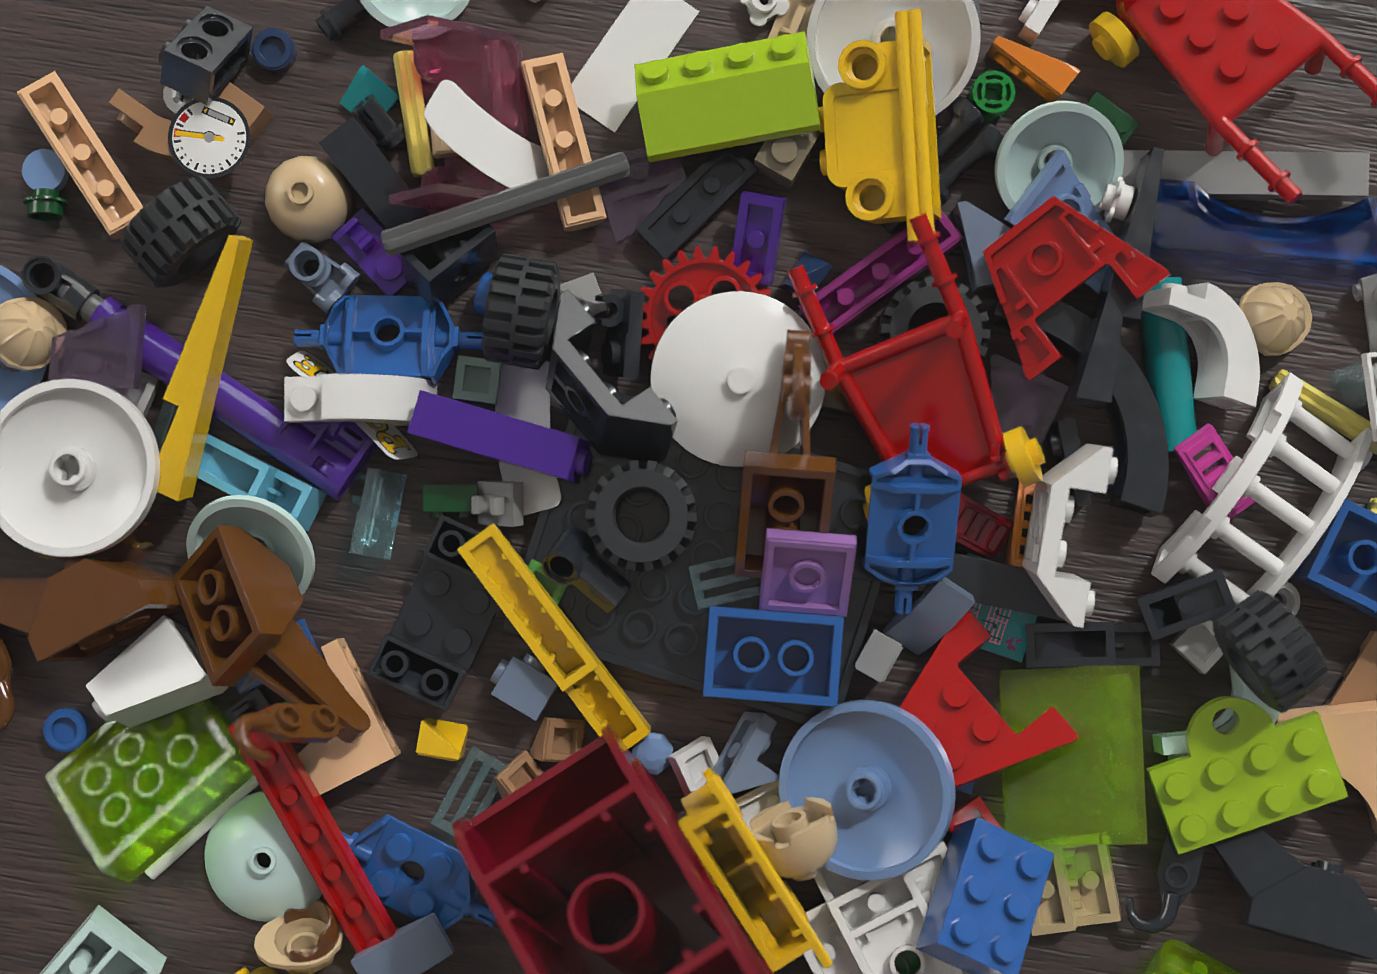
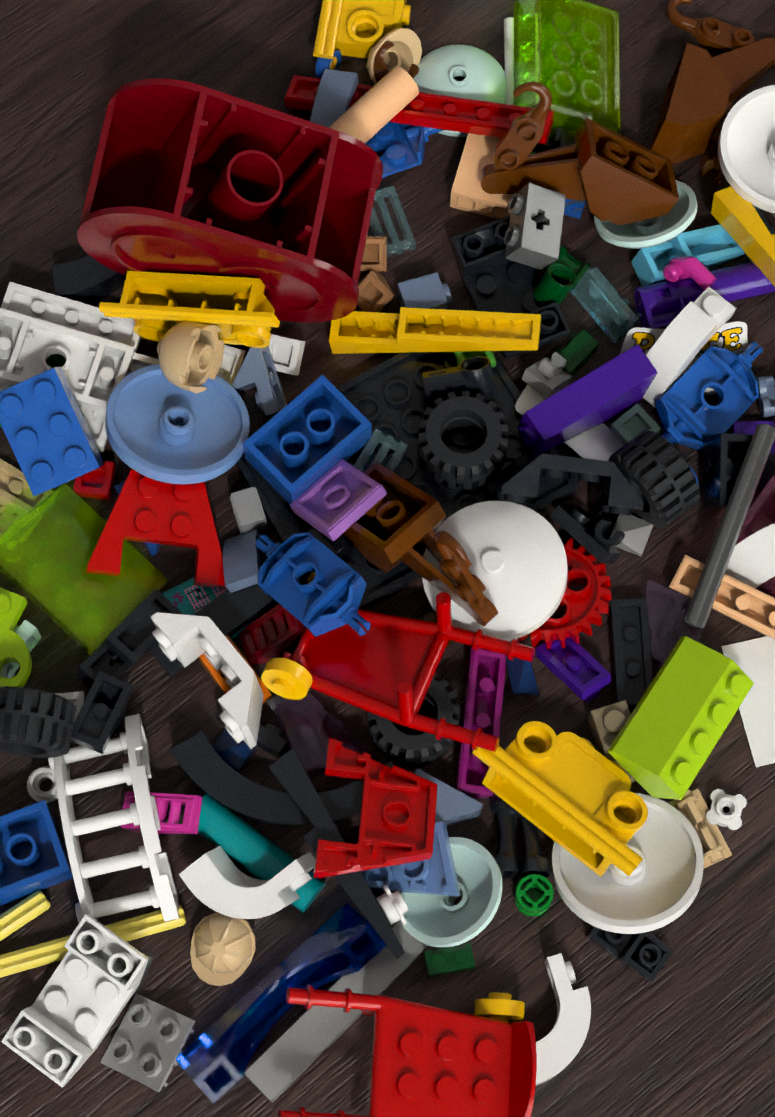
camera: 130 degrees right, 15 degrees down
blue tile [43,708,91,752] -> none
white slope [86,615,228,728] -> none
yellow slope [416,718,468,762] -> none
medium blue tile [632,732,673,775] -> none
orange slope [986,36,1081,103] -> none
none -> light nougat brick [328,66,419,143]
none -> brick [504,183,566,270]
none -> dark green piece [533,245,591,306]
none -> dark pink arm [663,256,717,291]

